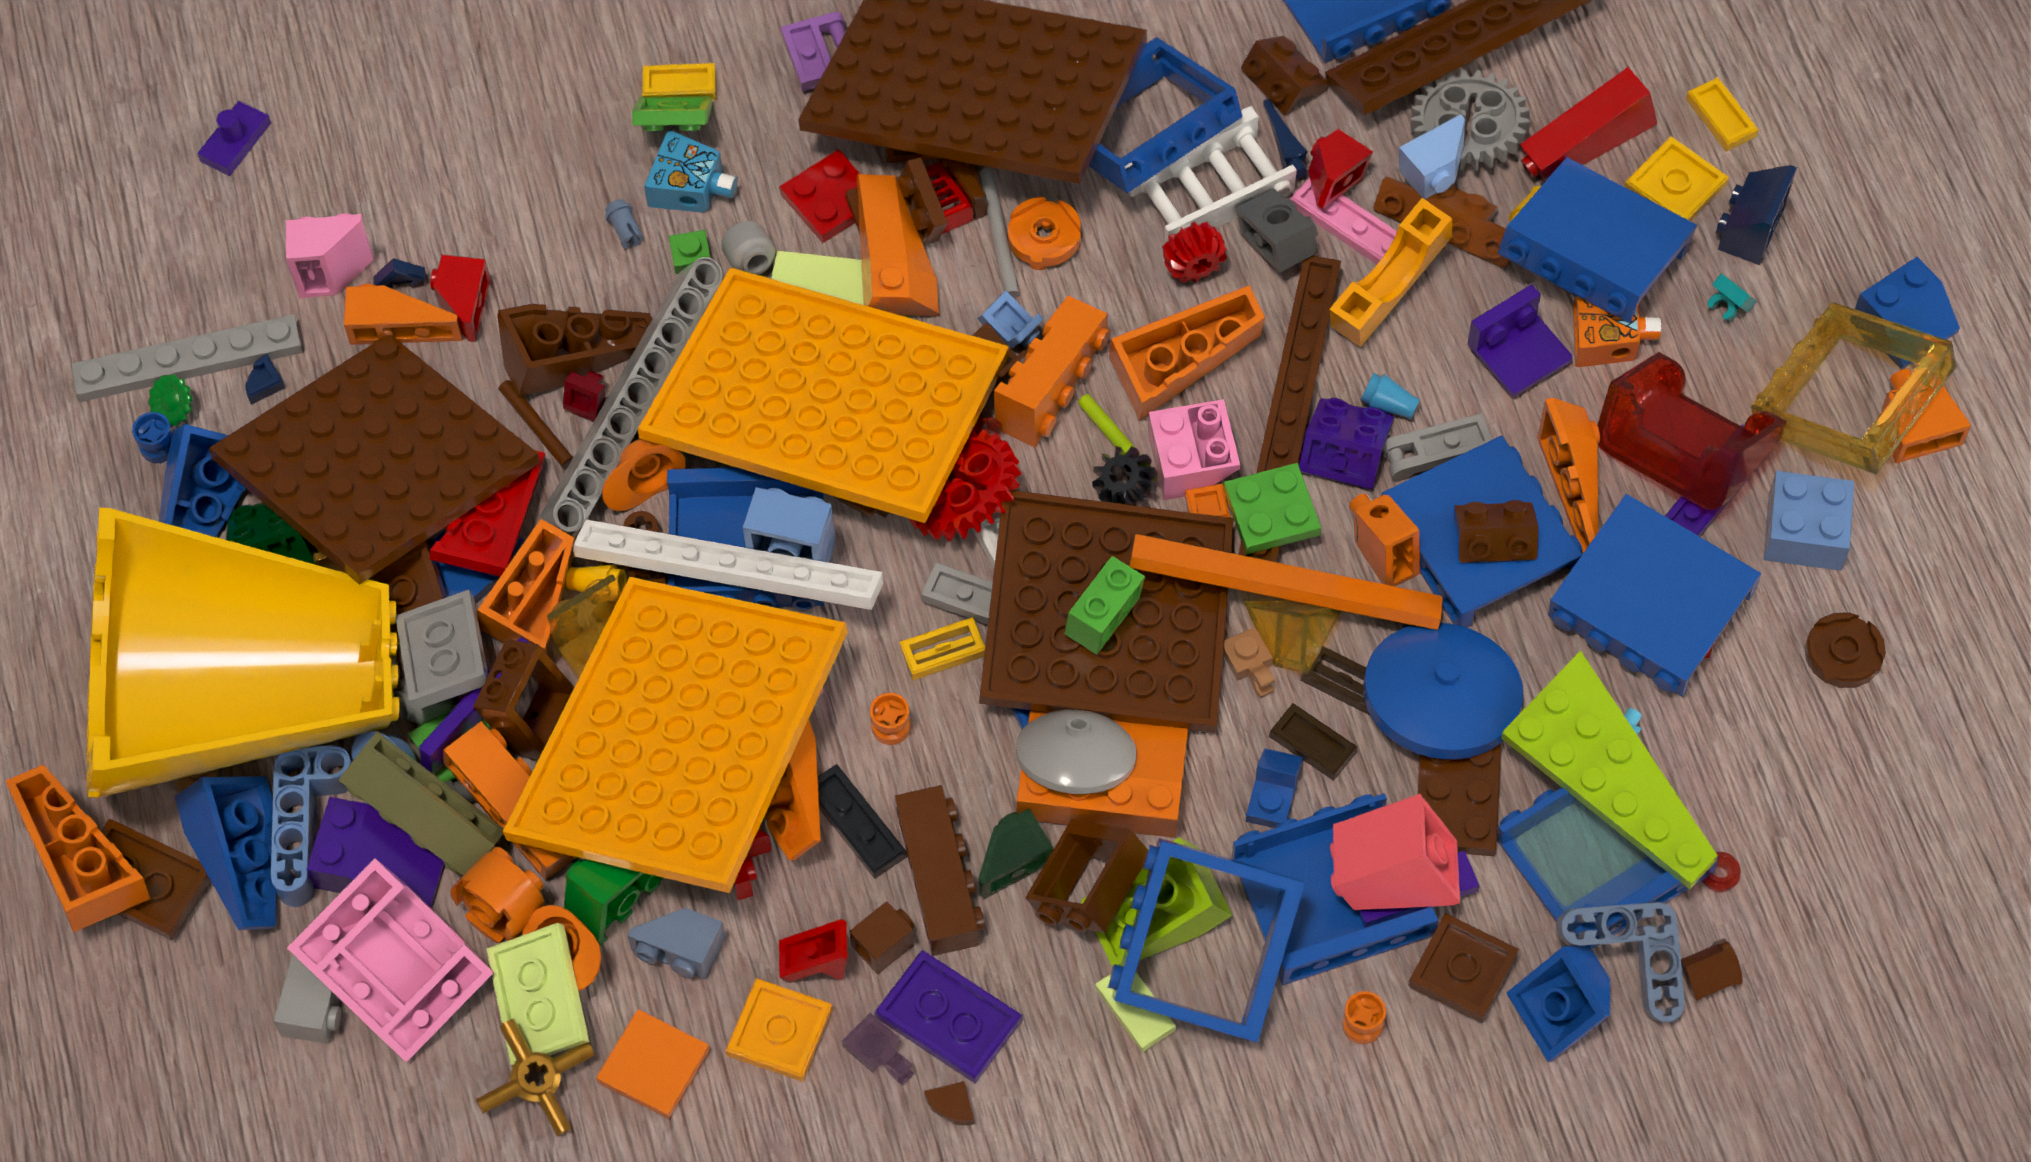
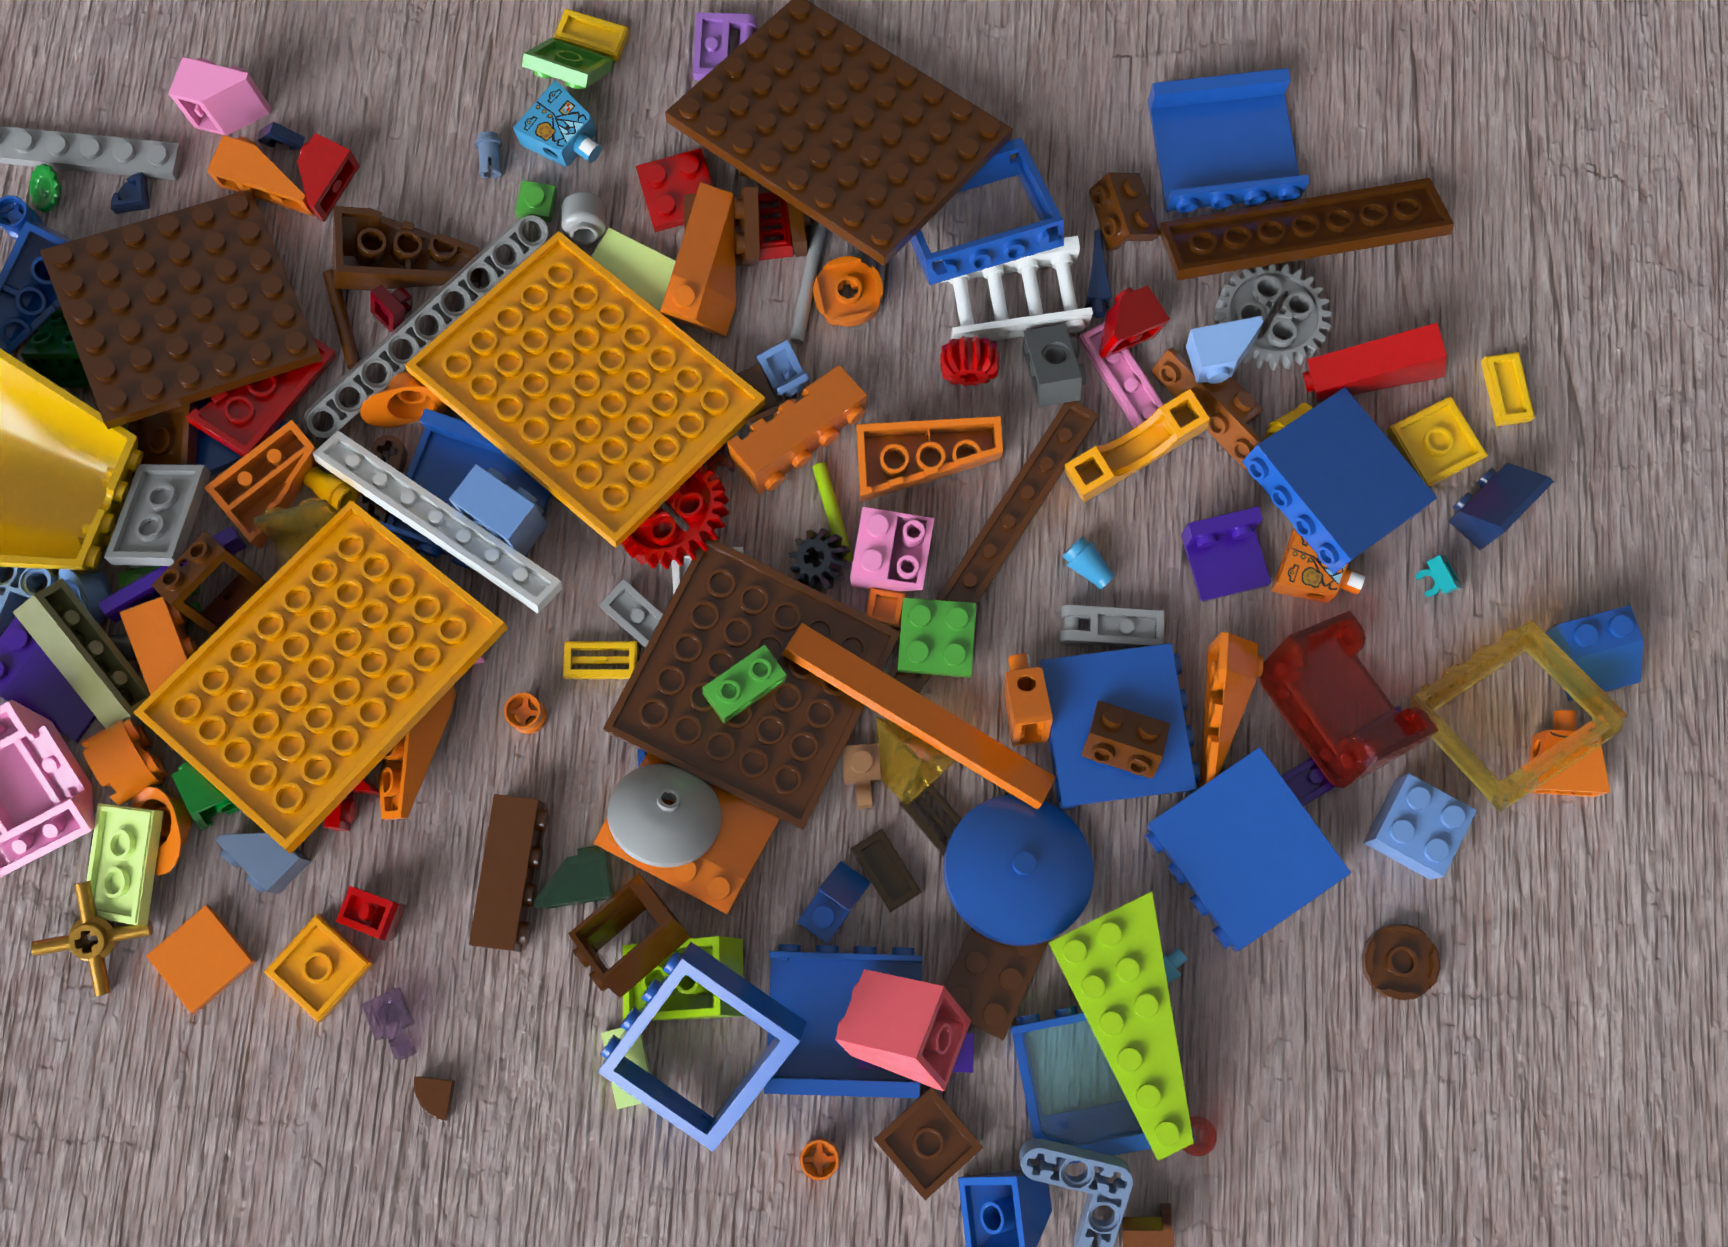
camera: 20 degrees right, 15 degrees up
black tile [817,764,907,879] -> none
reddish brown brick [849,901,915,975] -> none
dark purple tile [874,949,1023,1084] -> none
dark purple bracket [1299,398,1394,489] -> none

